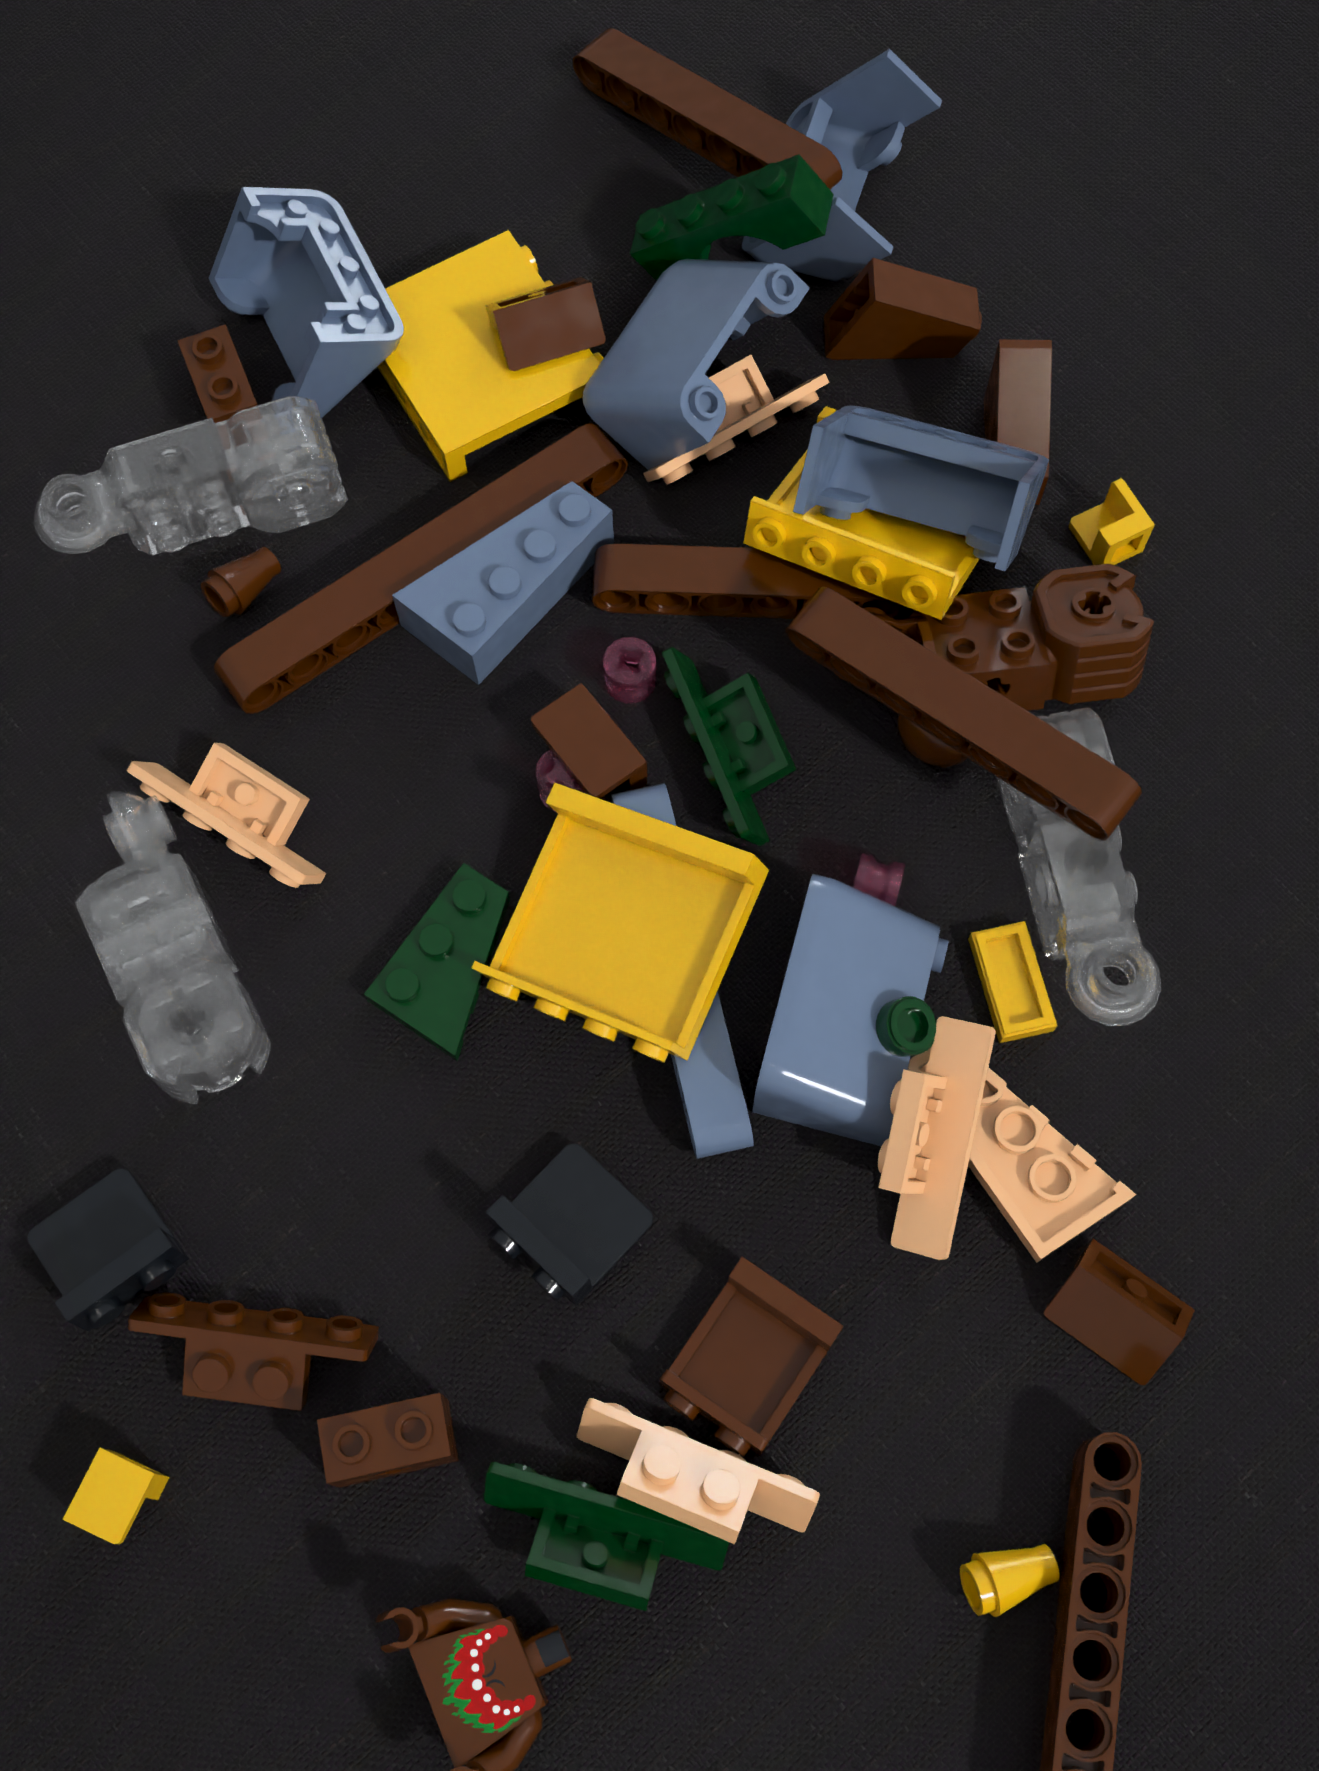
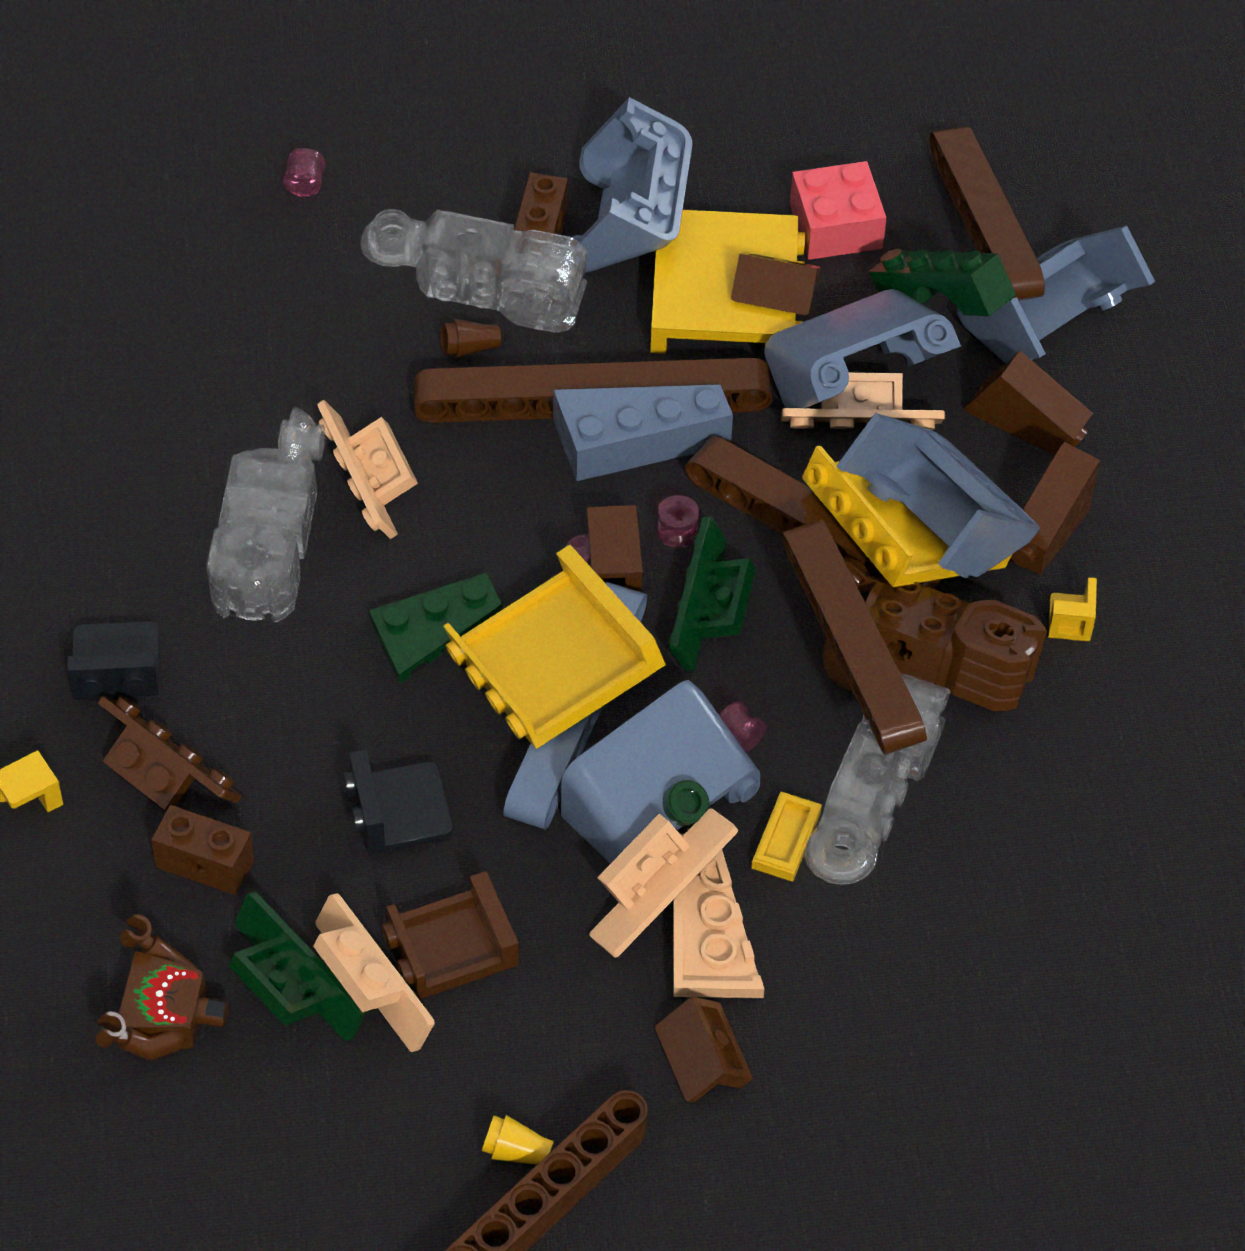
camera: 30 degrees right, 15 degrees down
none -> coral brick [790,161,887,260]

